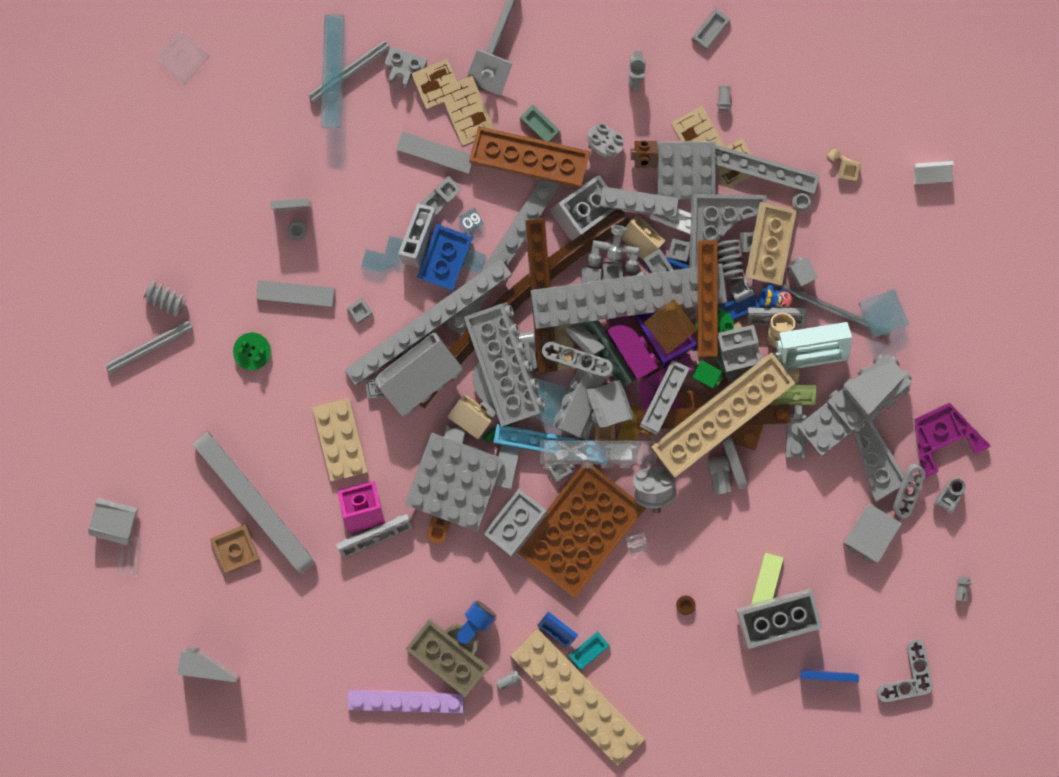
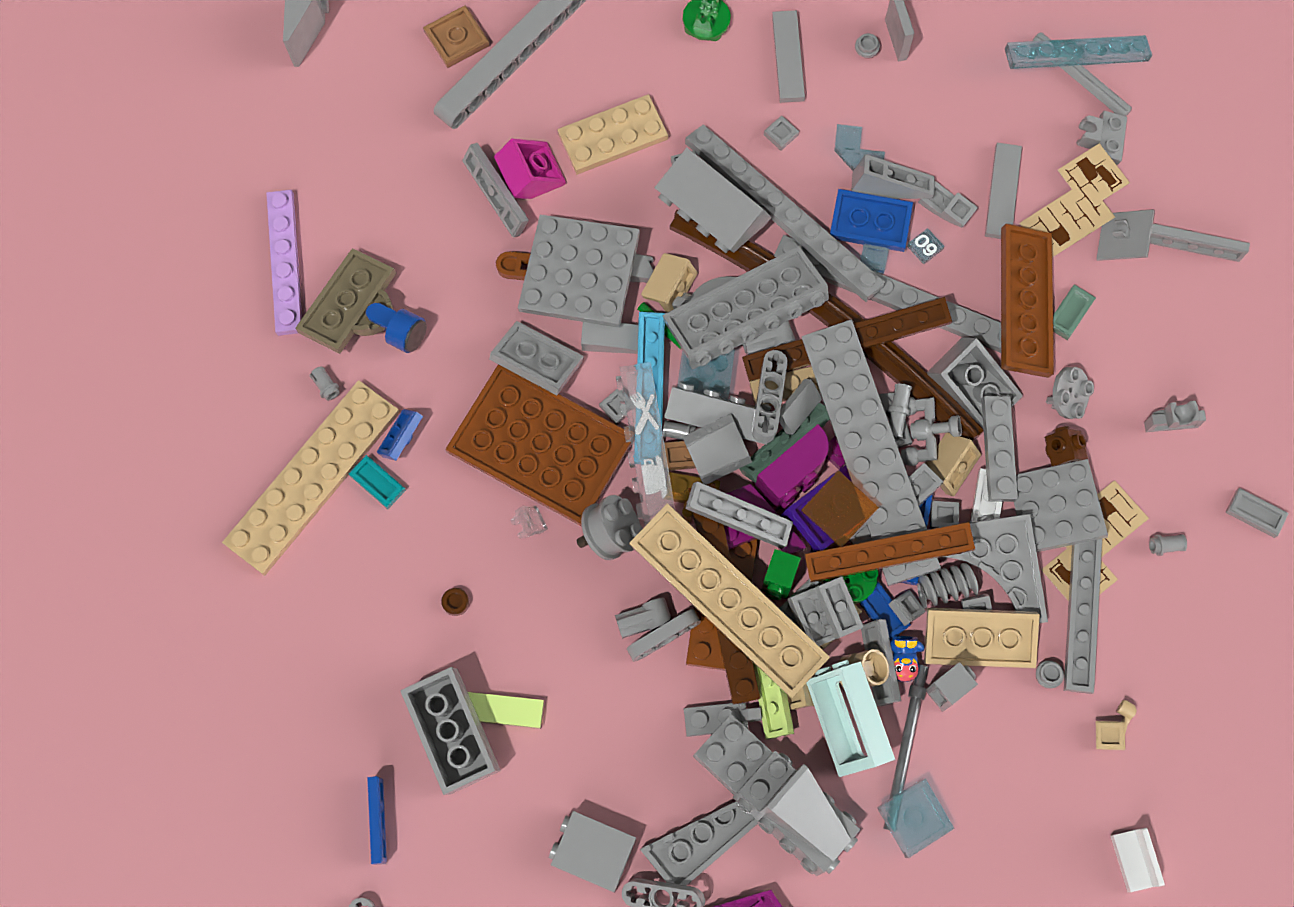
camera: 90 degrees right, 15 degrees down
none -> light grey pin [888,384,912,439]

